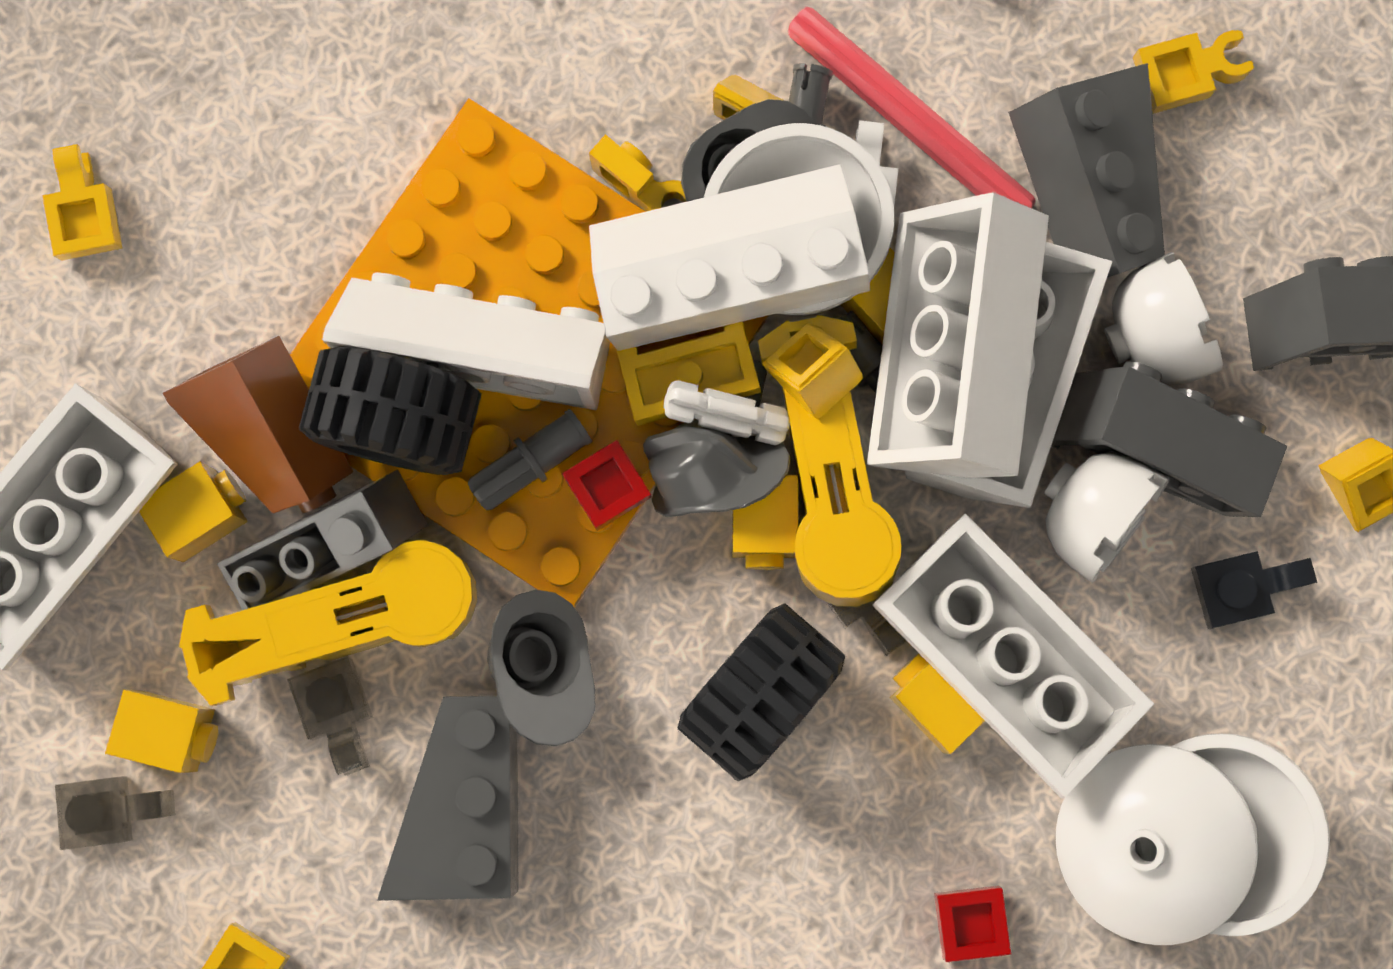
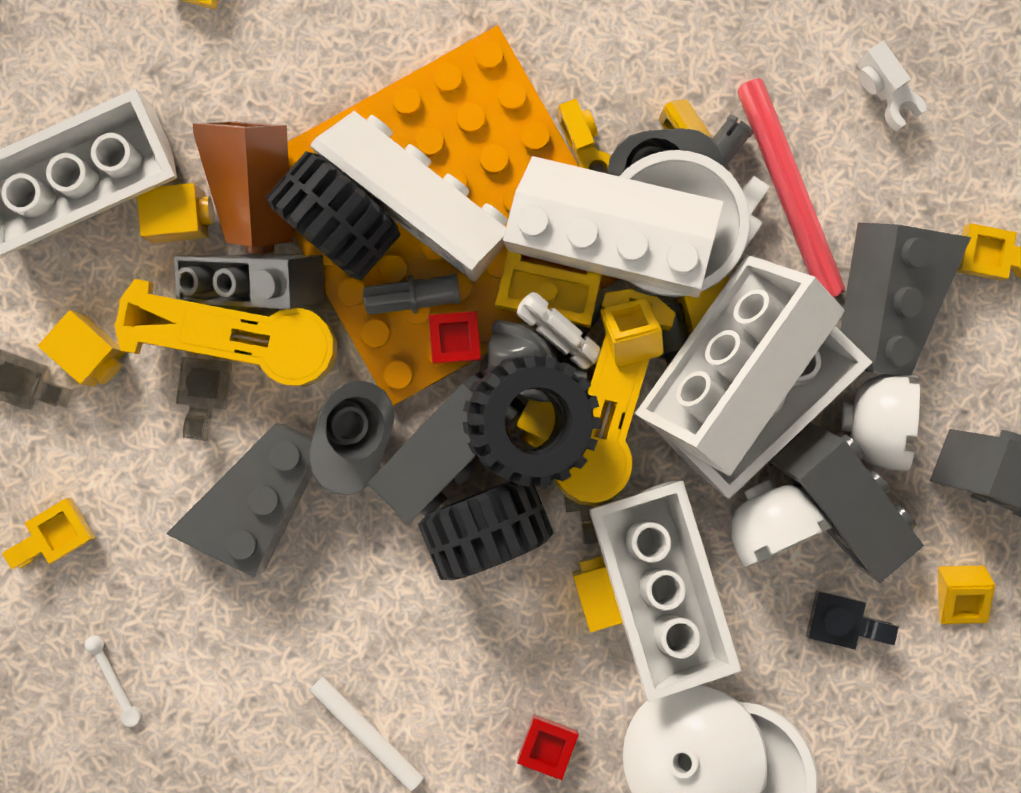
camera: 25 degrees right, 5 degrees up
none -> dark grey wedge [367,371,525,524]
none -> black tyre [462,356,601,487]

